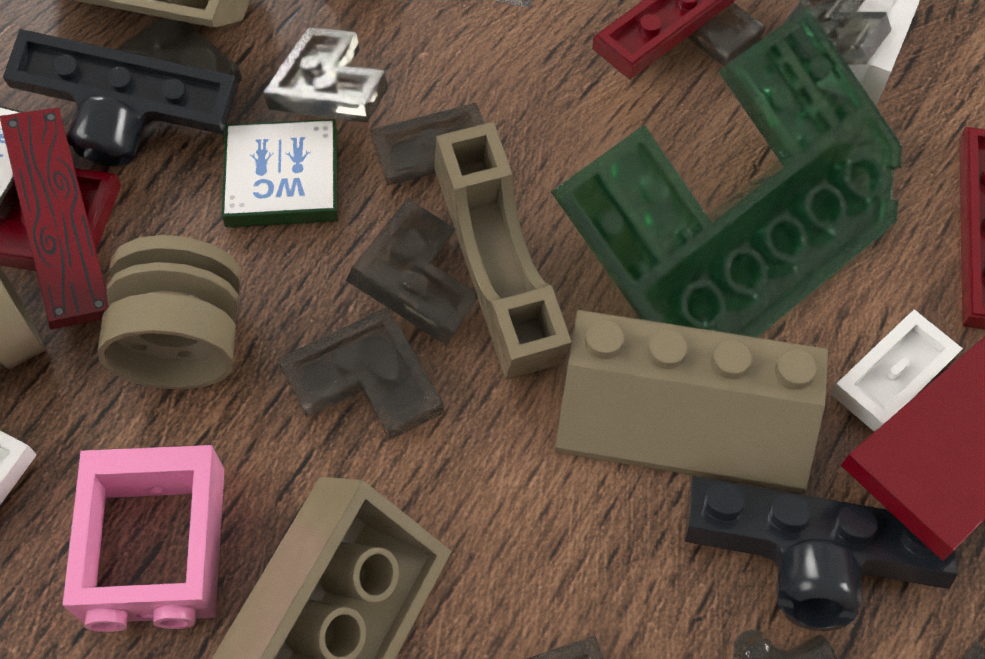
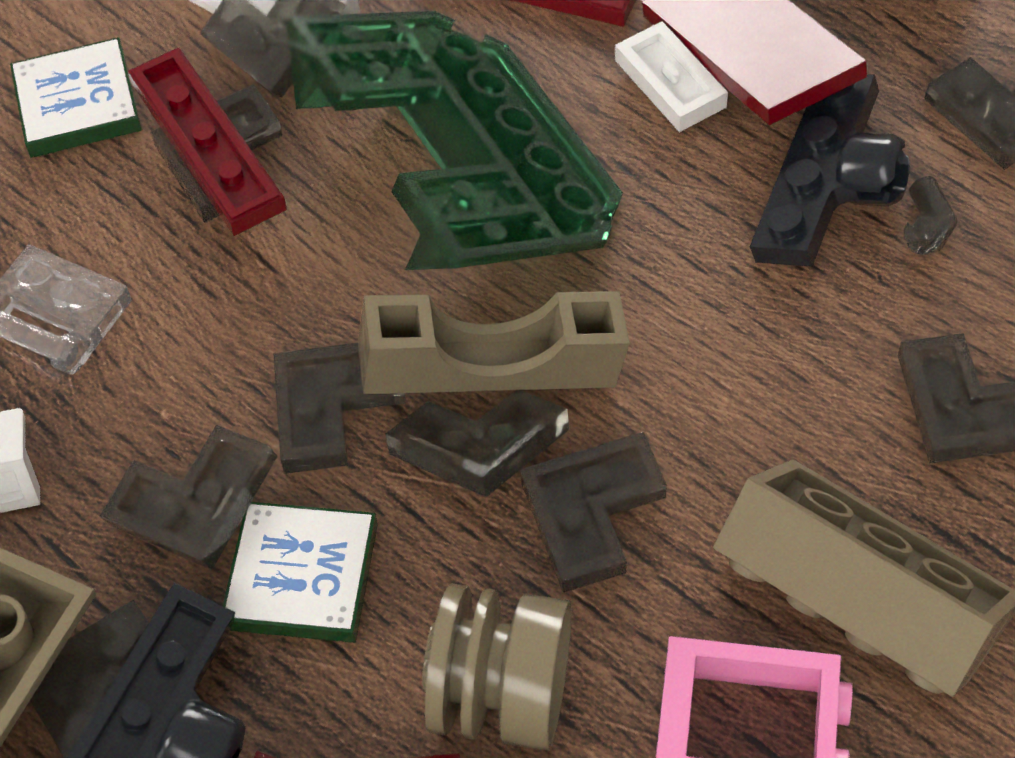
camera: 75 degrees left, 5 degrees down
dark tan slope [555,310,828,494] -> none

